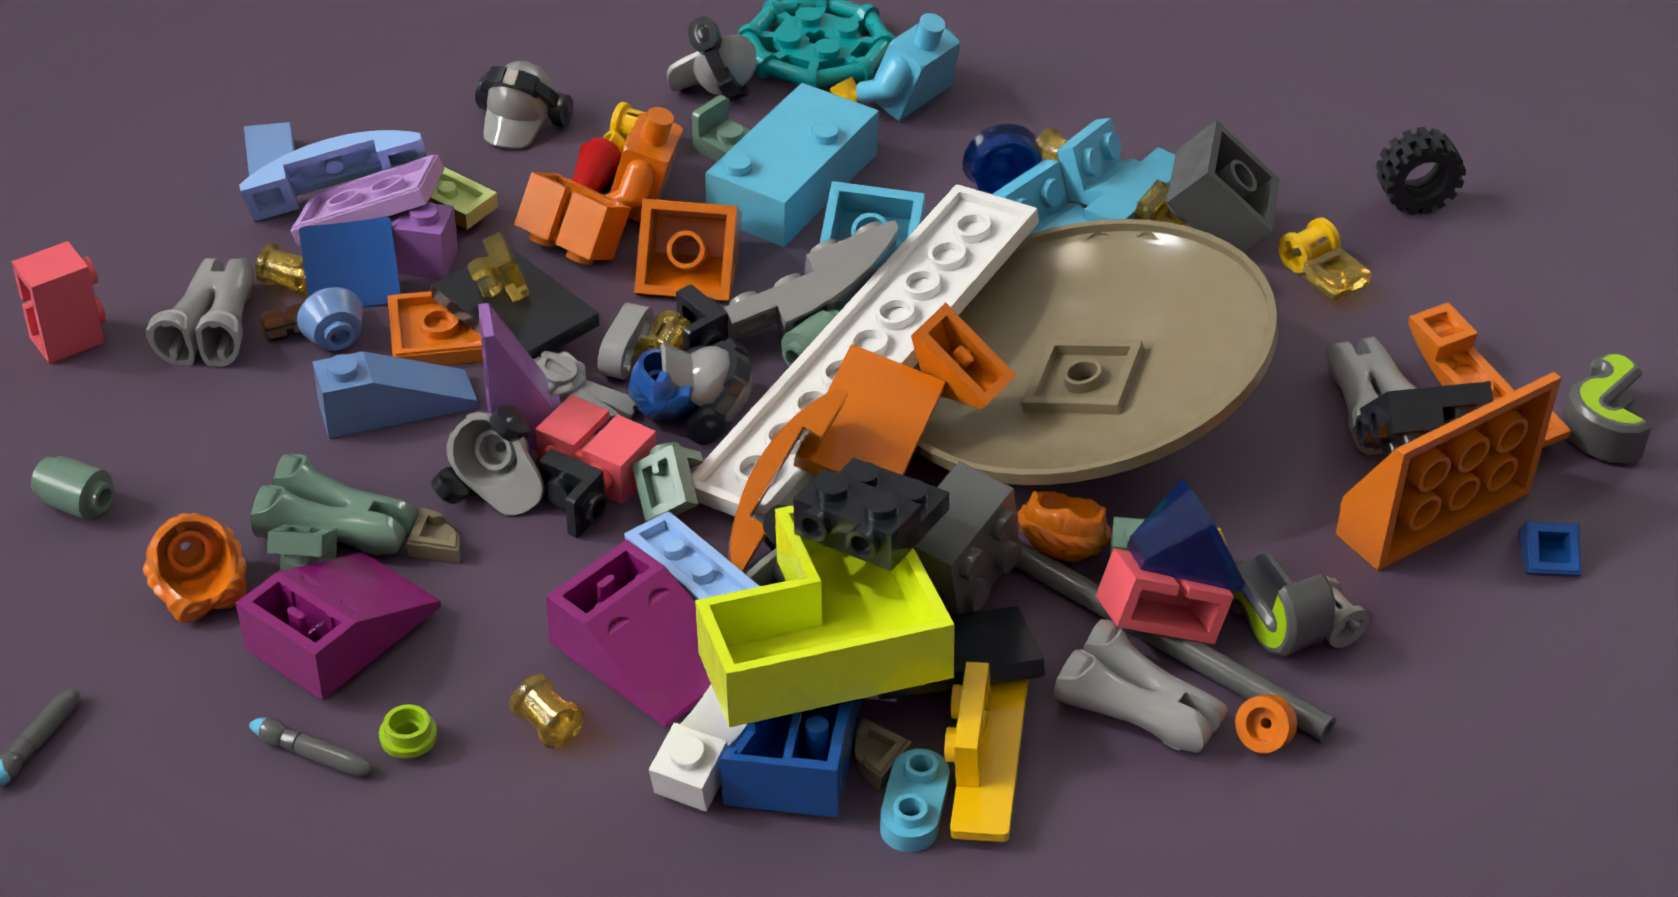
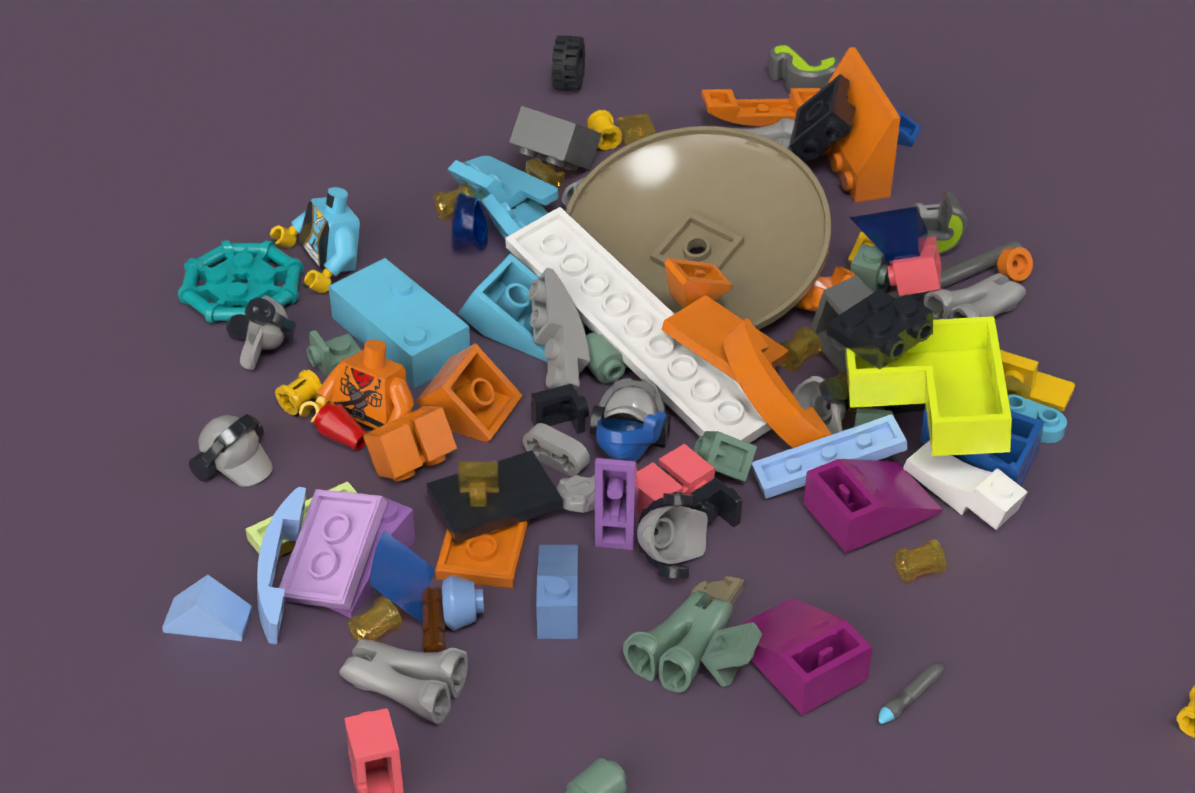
camera: 70 degrees left, 0 degrees up
orange hair [142,513,247,623] -> none
lime plate [379,704,437,759] -> none
clear yellow bush [634,310,691,360] -> none

